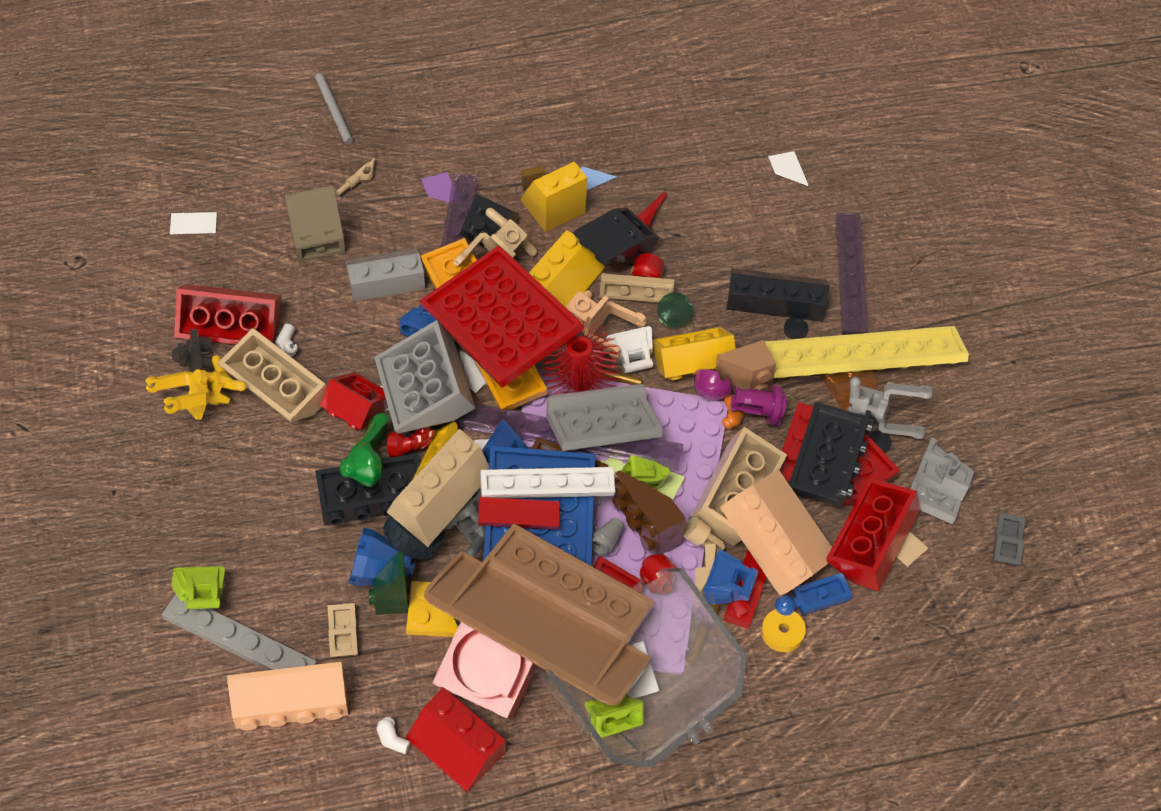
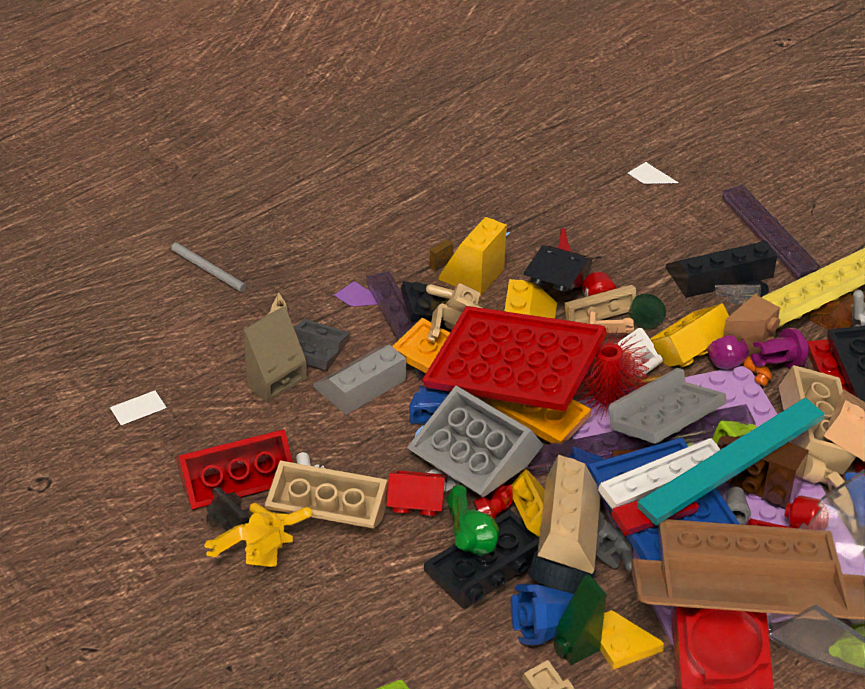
camera: 25 degrees left, 15 degrees down
none -> flat silver slope [294,319,350,370]
none -> teal tile [637,397,825,525]
none -> clear tile [715,285,761,304]

